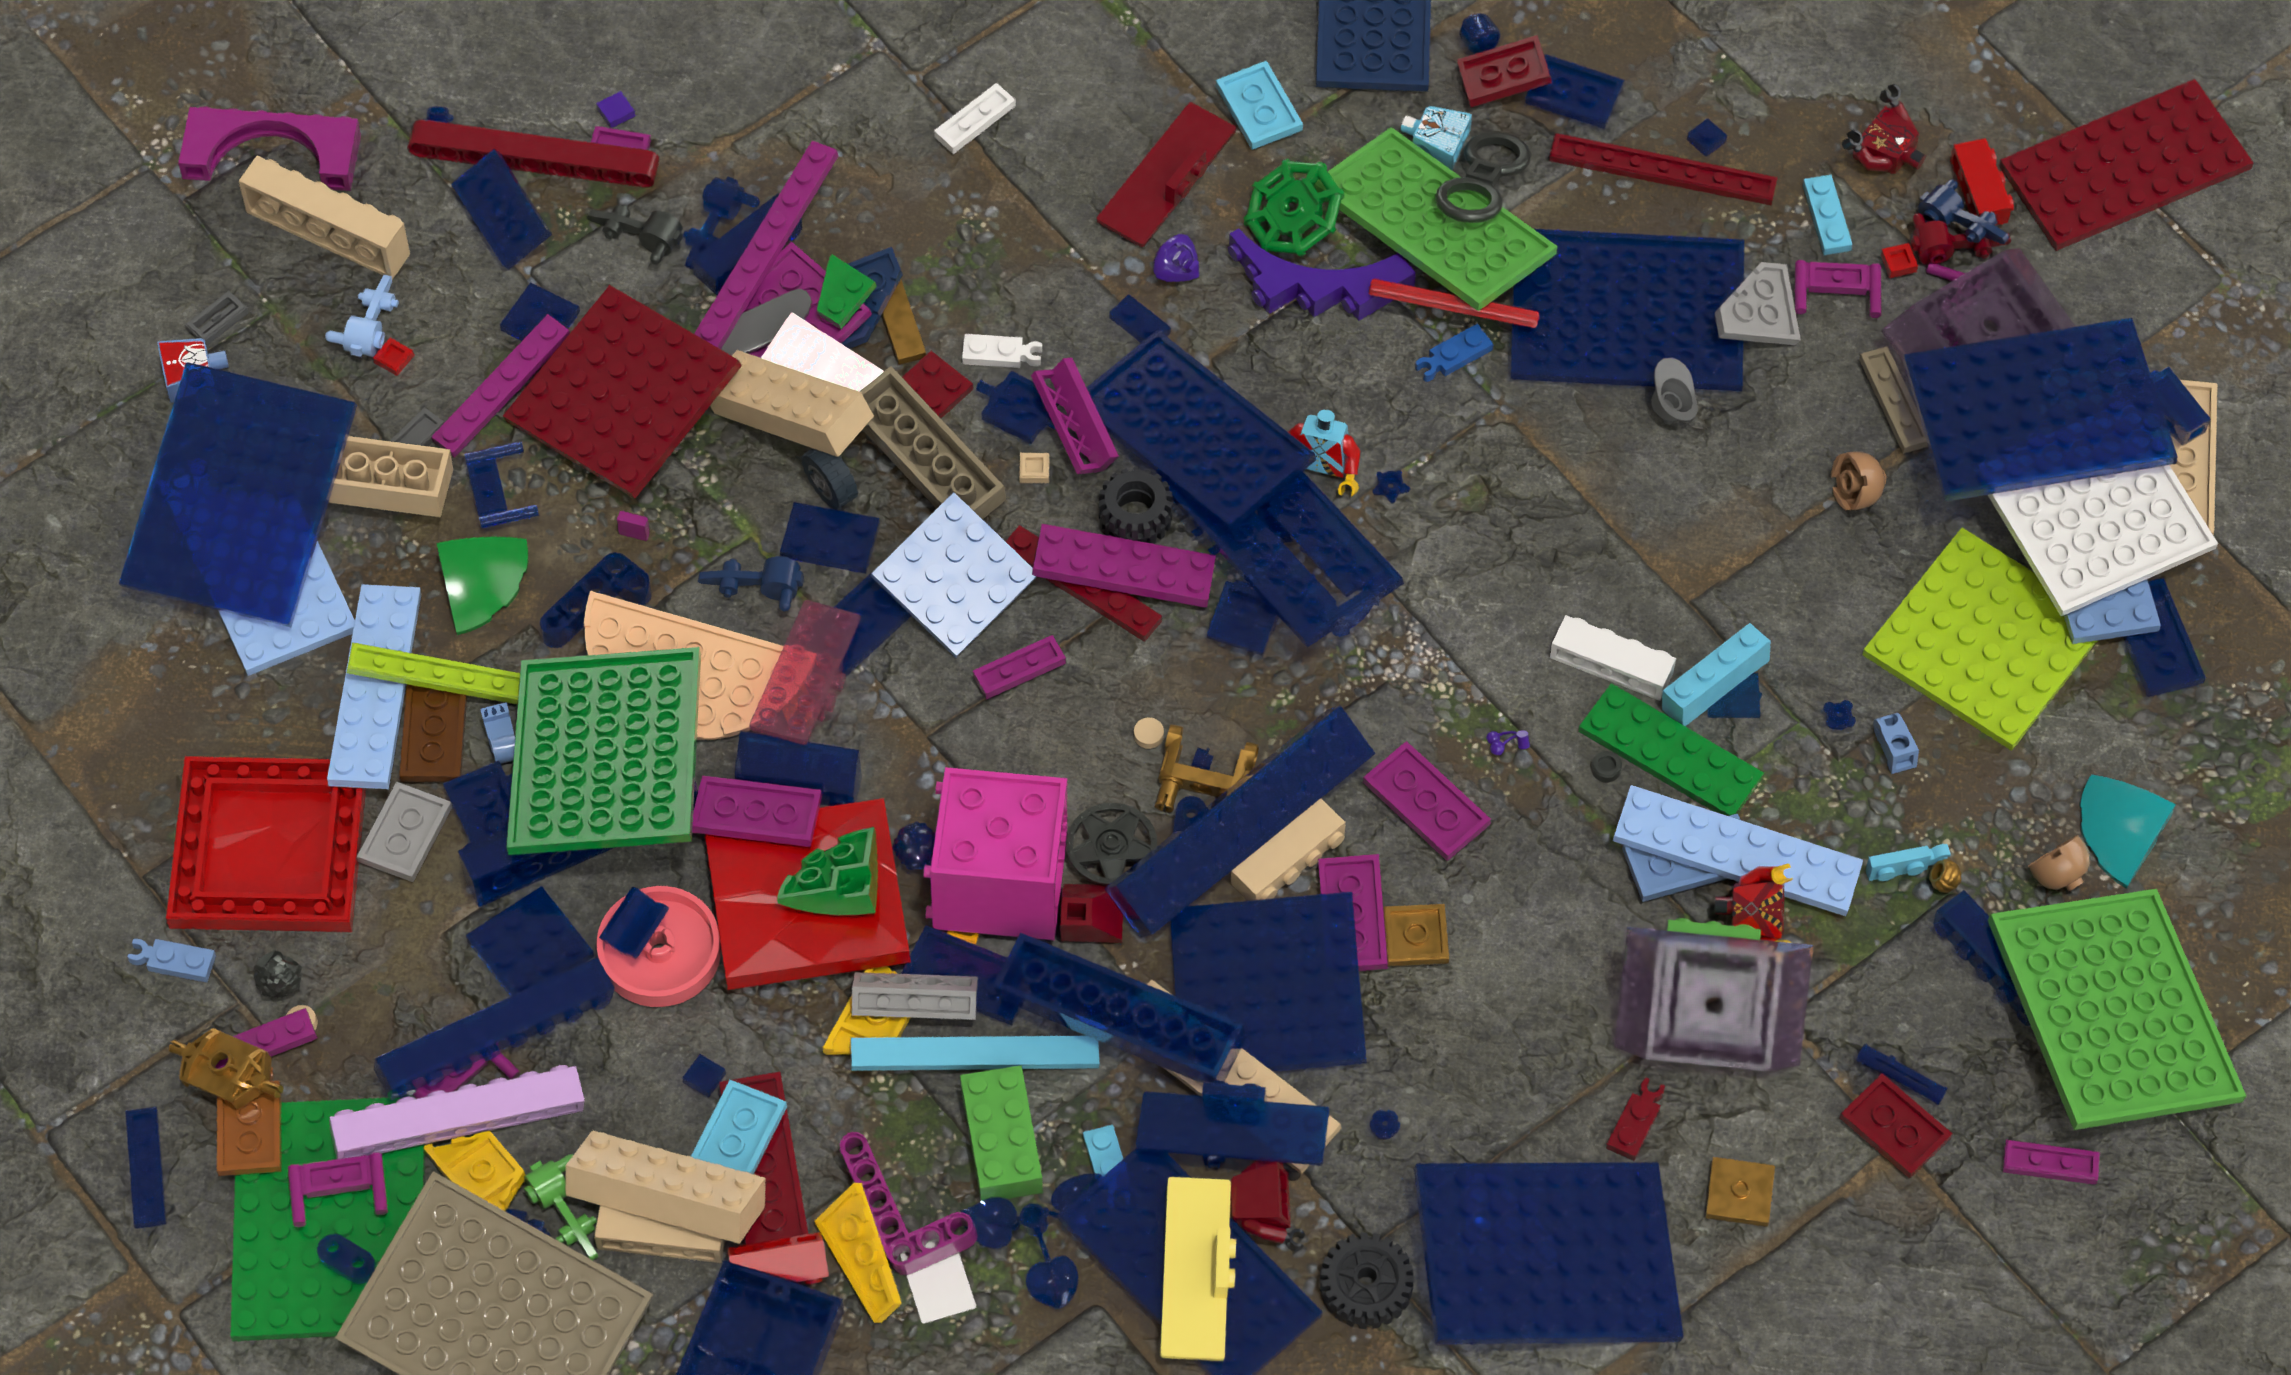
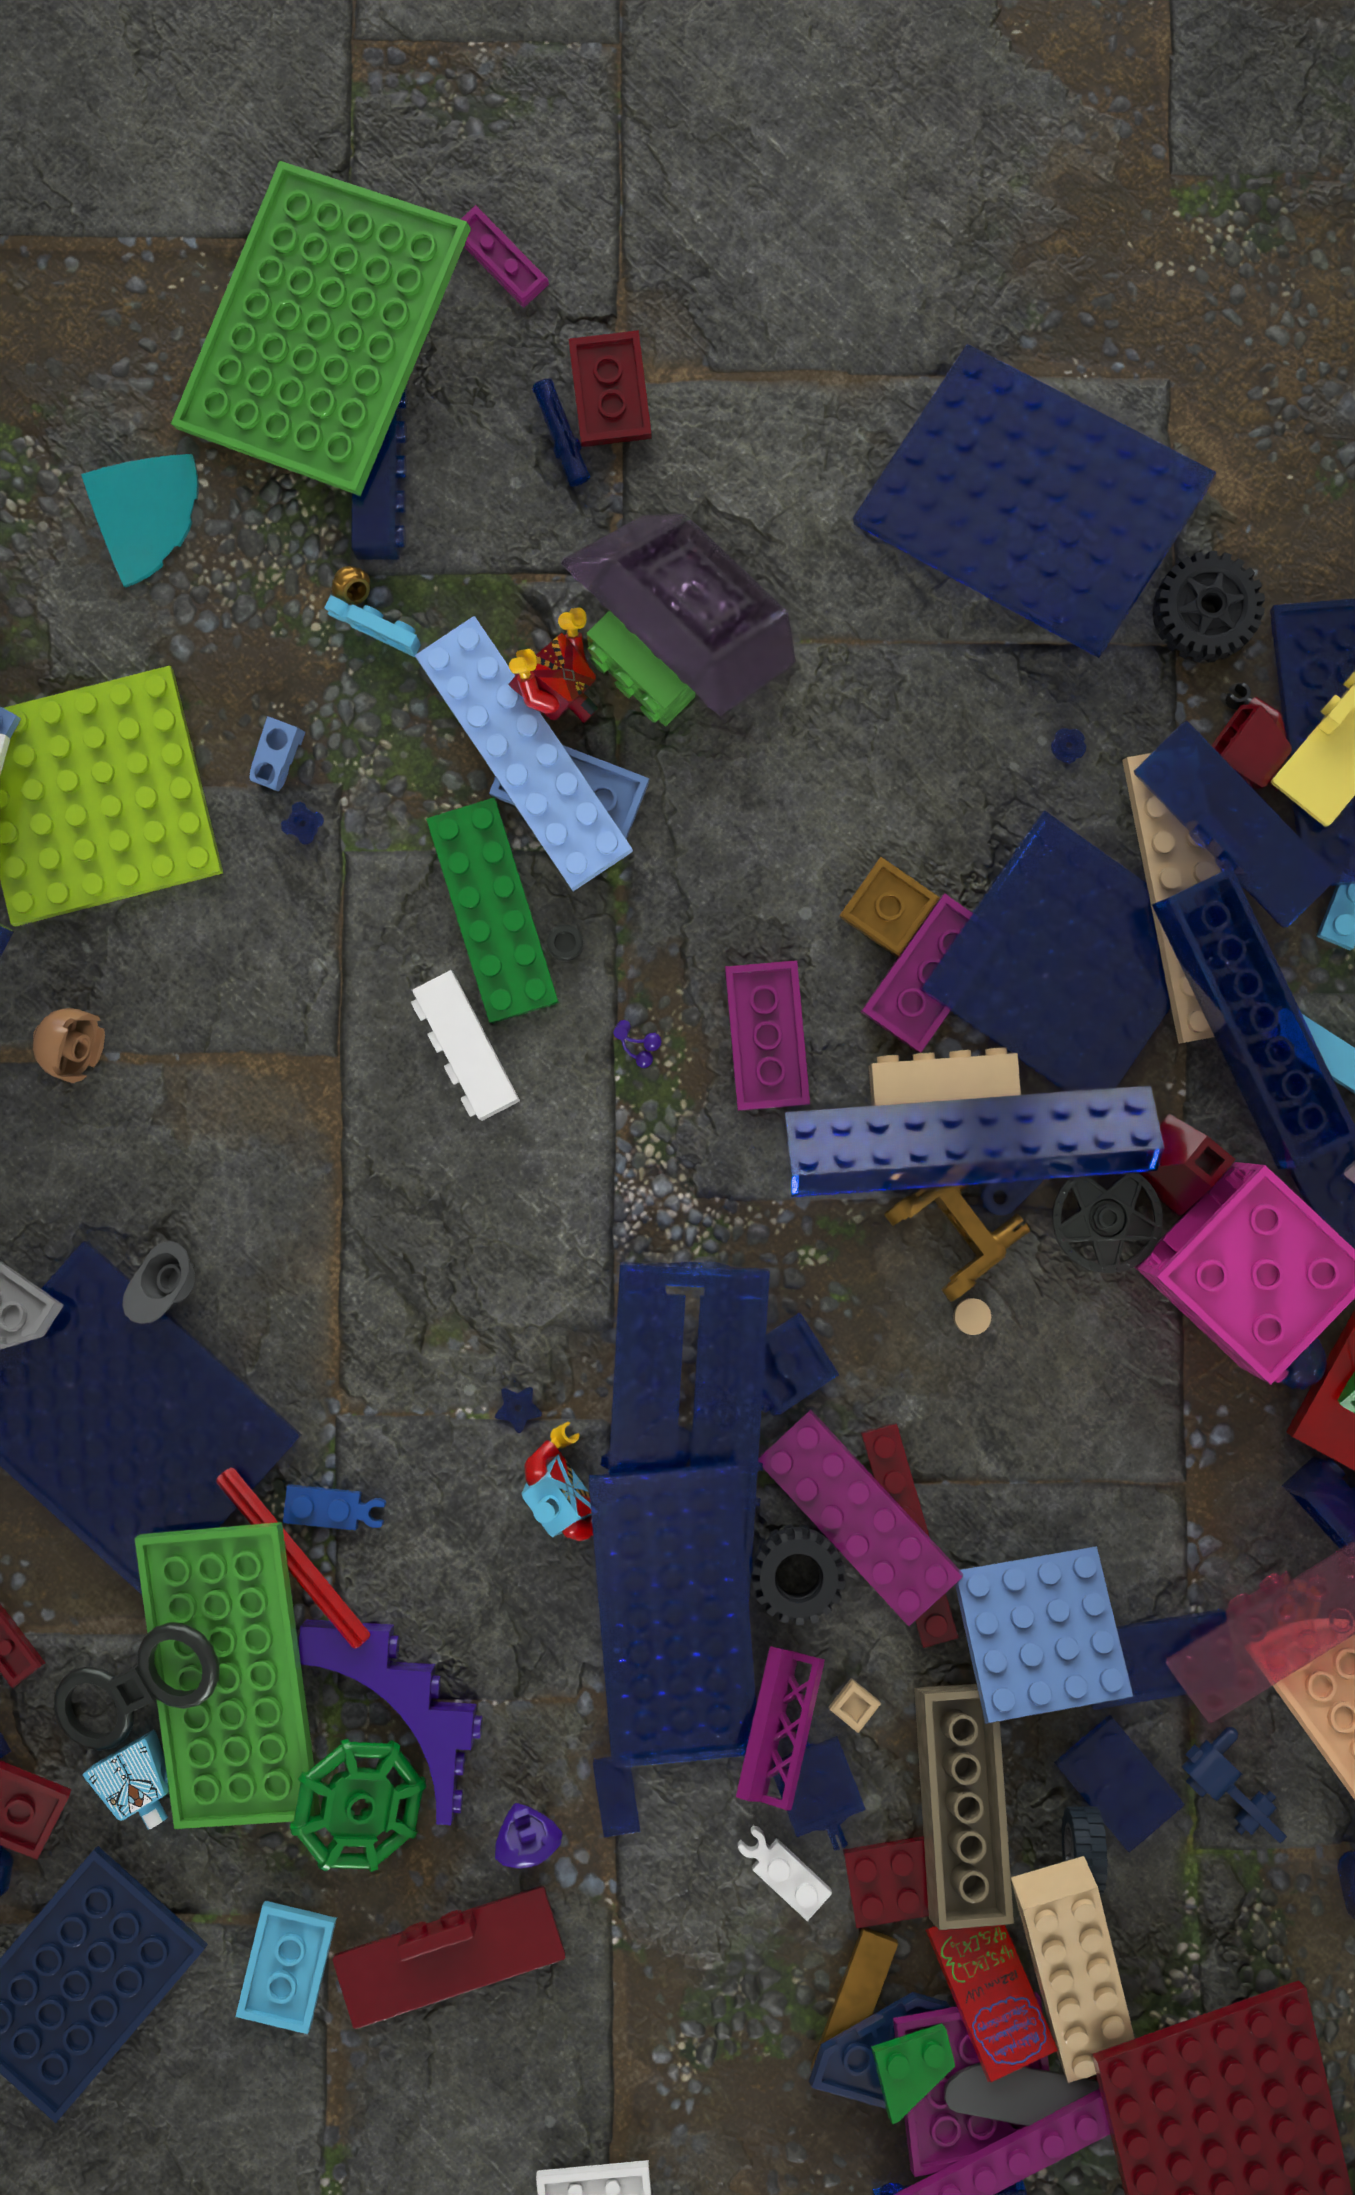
camera: 140 degrees left, 25 degrees up
magenta tile [617,511,650,541] -> none
magenta plate [973,635,1066,700] -> none
clear blue plate [1191,747,1214,770] -> none
dark red plate [1606,1077,1665,1162] -> none
medium azure brick [1662,623,1771,726] -> none
pearl gold plate [1705,1157,1775,1227] -> none
clear blue piece [1707,673,1762,718] -> none
medium nougat cylinder [2028,835,2091,892] -> none

